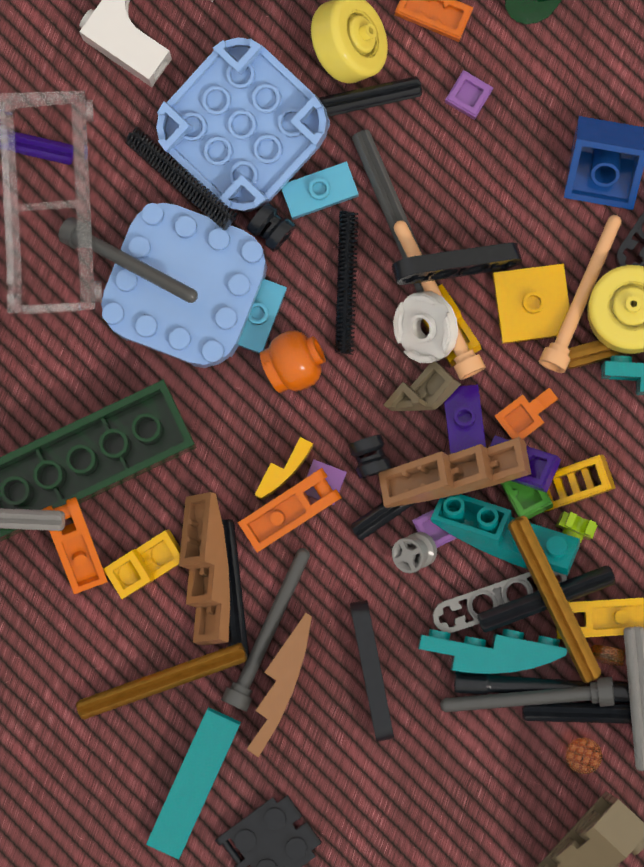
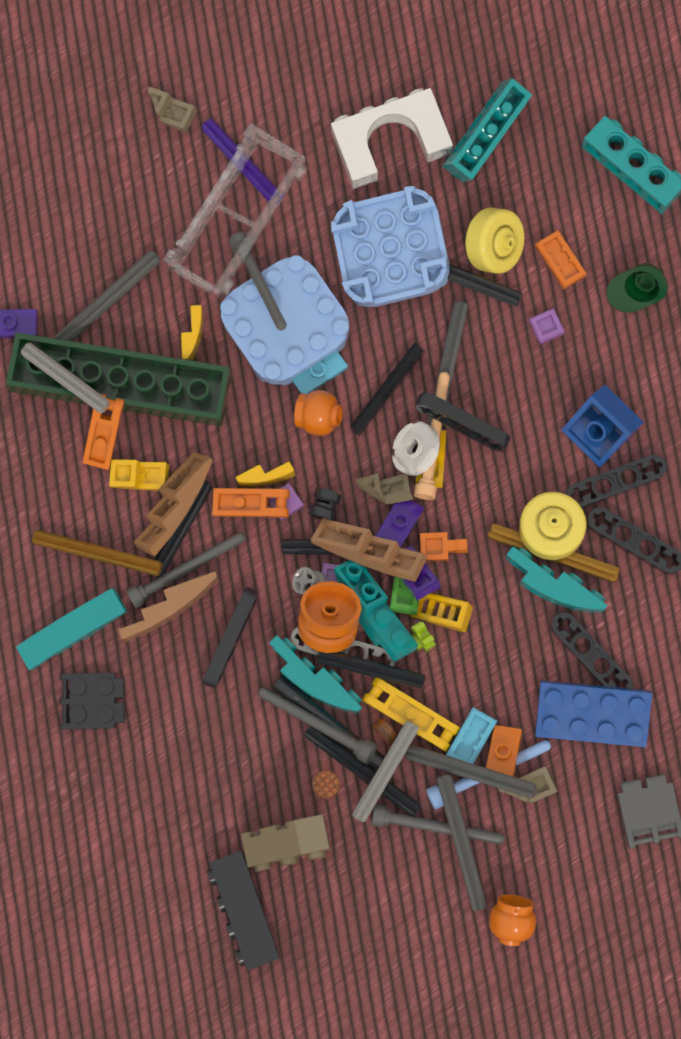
camera: 35 degrees right, 5 degrees down
black axle [125,127,237,230] -> none
black wheel [246,202,296,252] -> none
medium azure plate [281,161,359,220] -> none
yellow plate [492,264,570,344] -> none
pearl gold axle [508,516,601,683] -> none
light nougat piece [539,215,622,373] -> none
none -> yellow slope [181,305,203,361]
none -> orange wheel [297,581,361,653]

